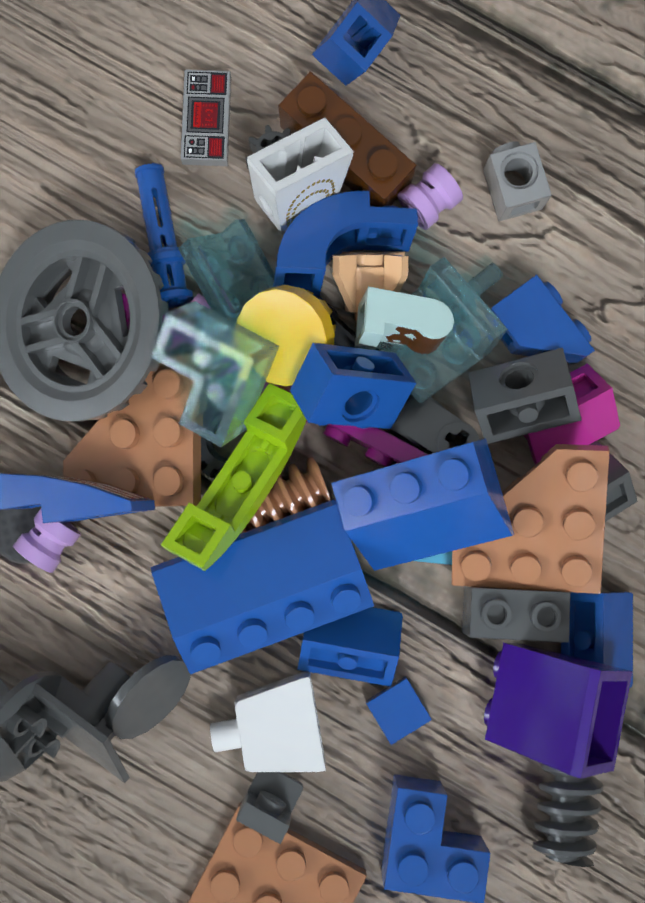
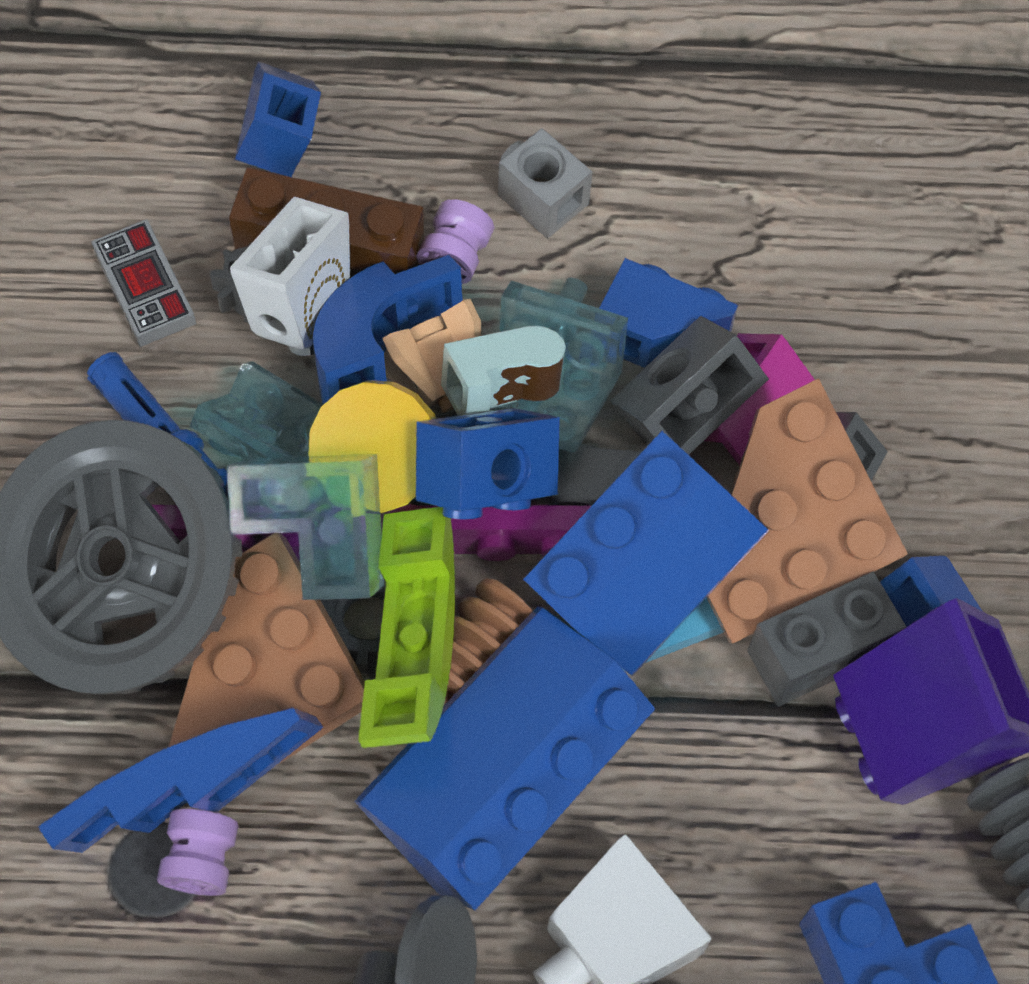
camera: 30 degrees left, 20 degrees down
blue panel [297,607,403,687] -> none
blue tile [365,676,432,745] -> none

